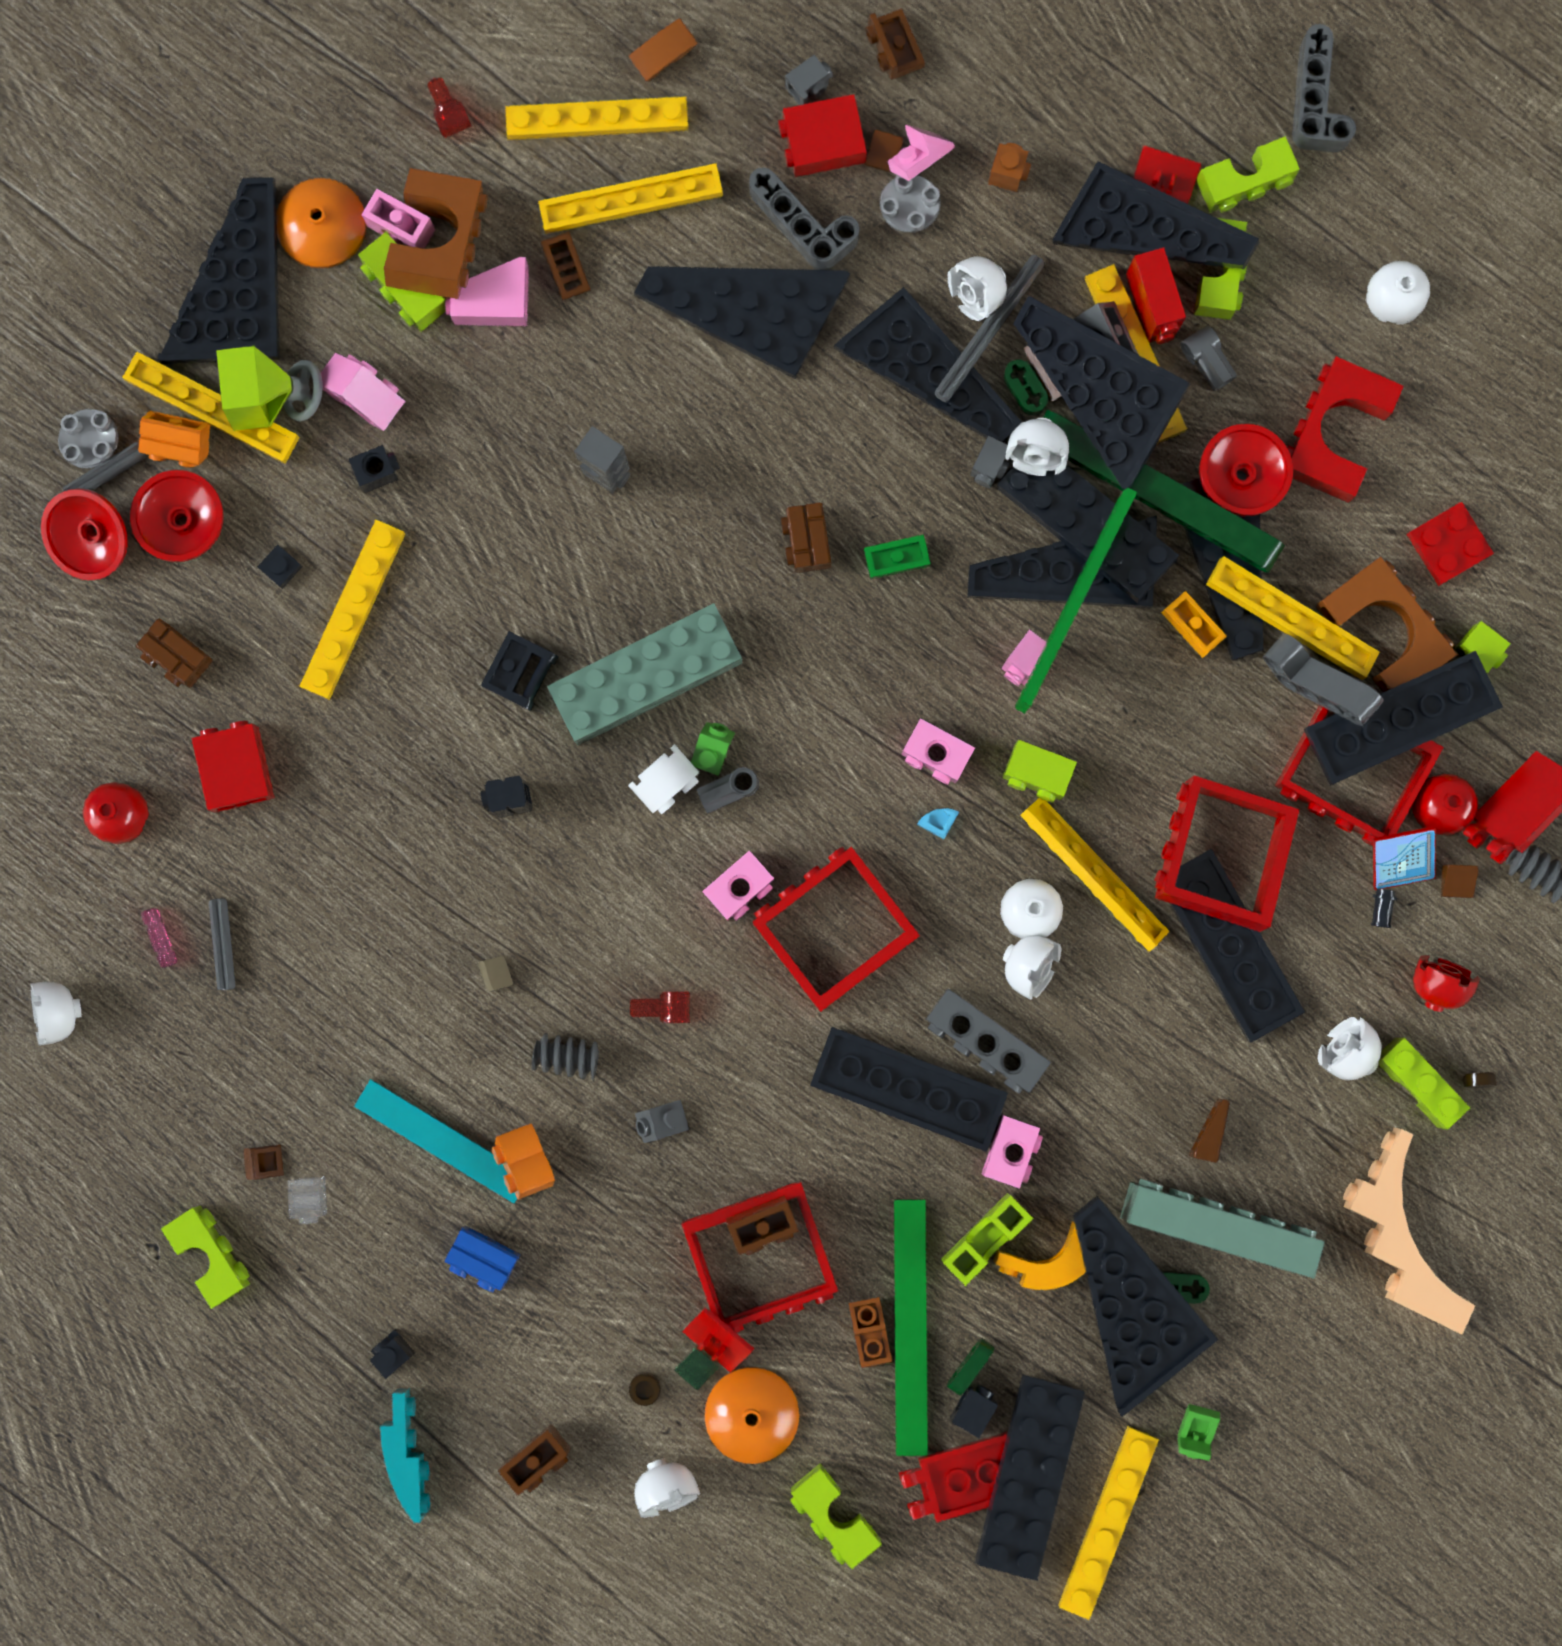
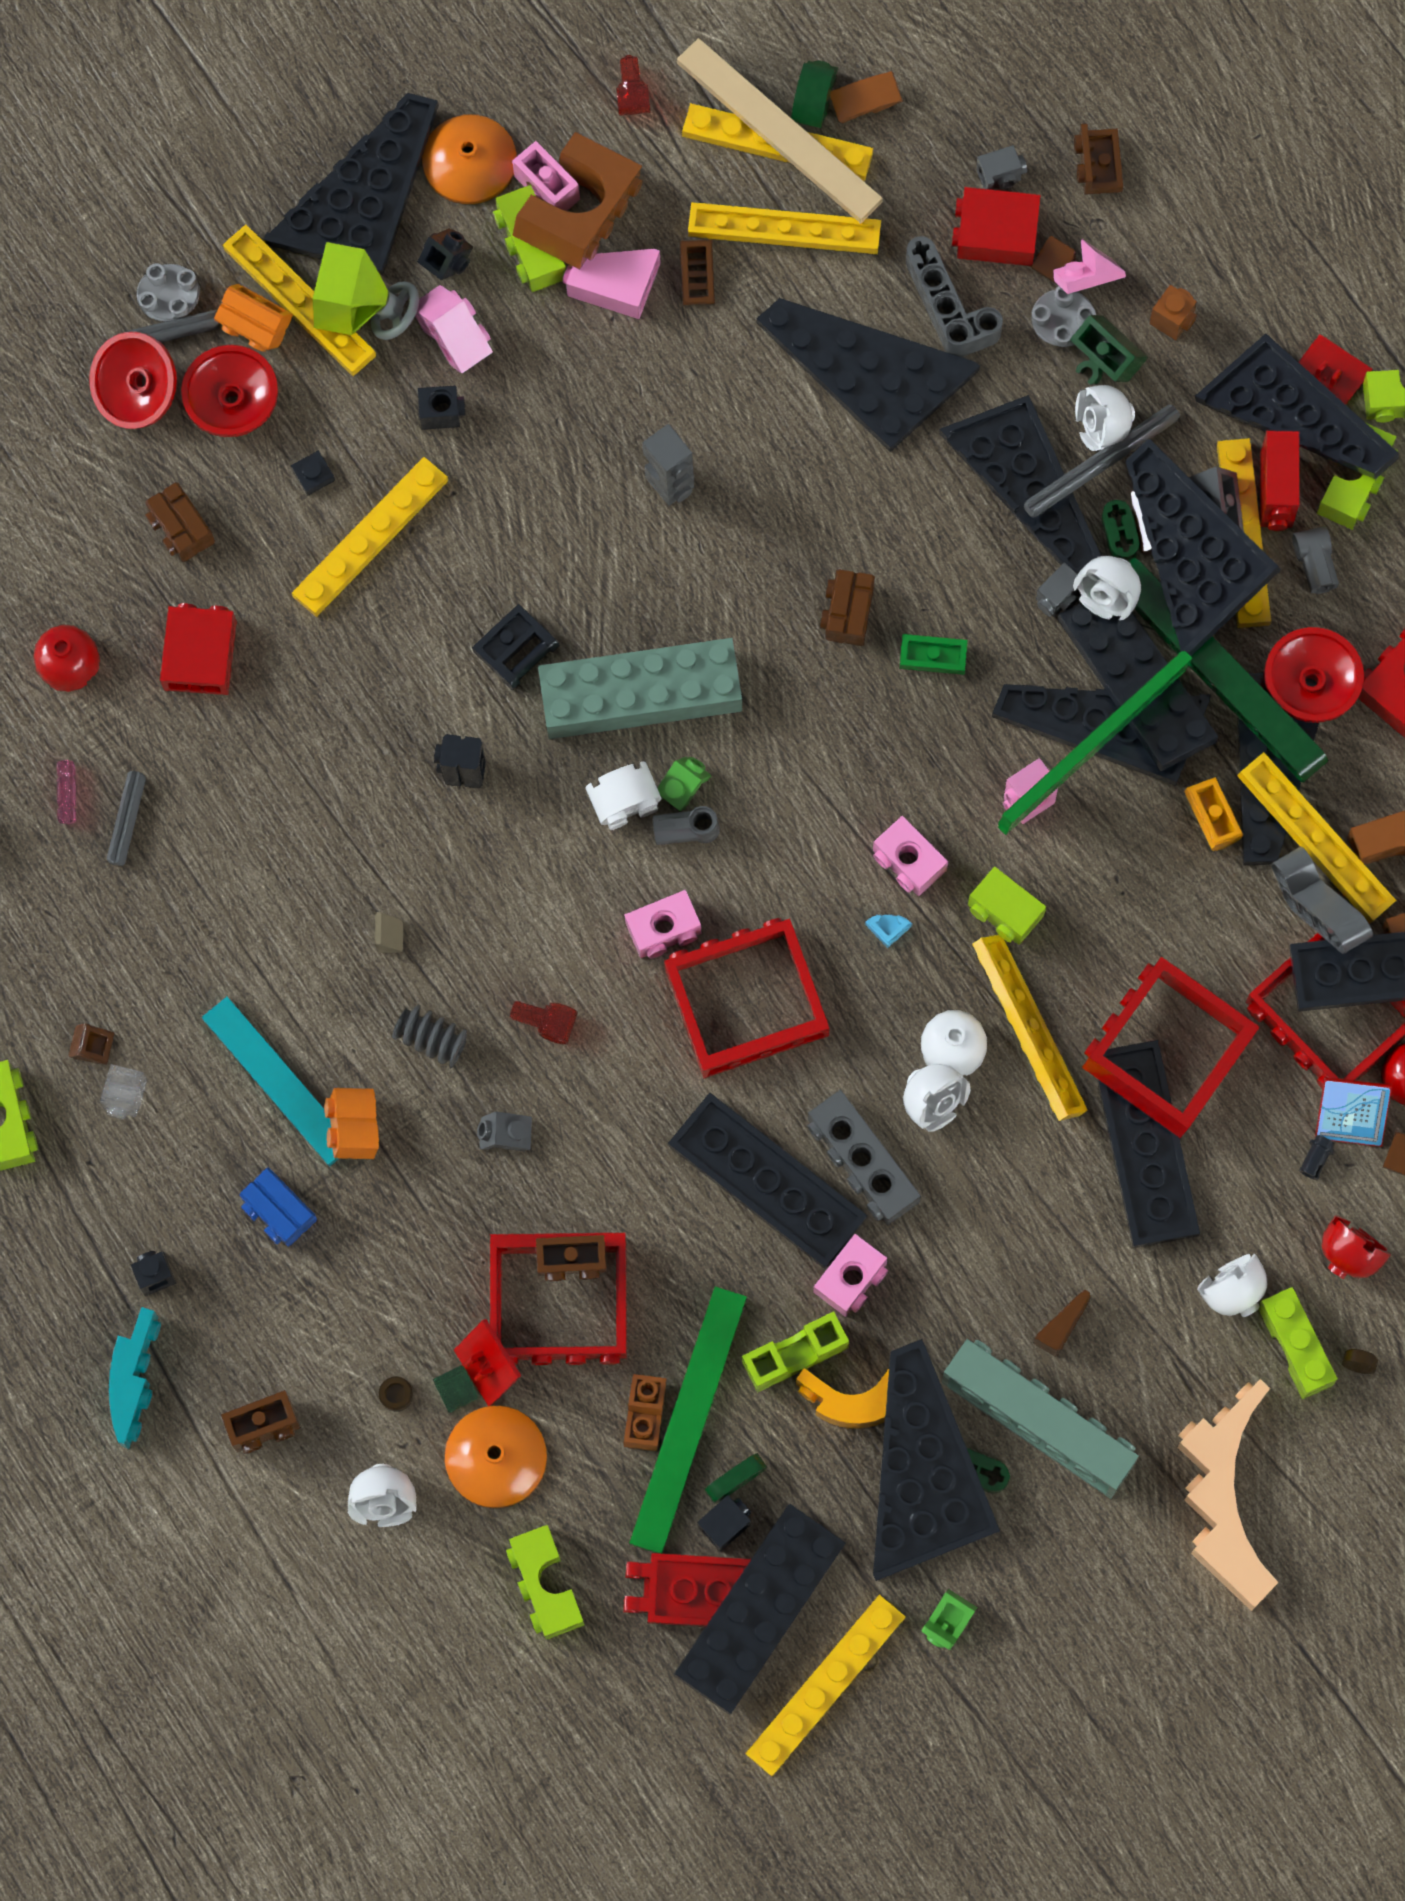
camera: 20 degrees right, 10 degrees down
none -> black brick [417,228,473,280]
none -> tan tile [677,38,883,224]
none -> dark green brick [791,60,839,128]
none -> dark green brick [1070,315,1148,385]

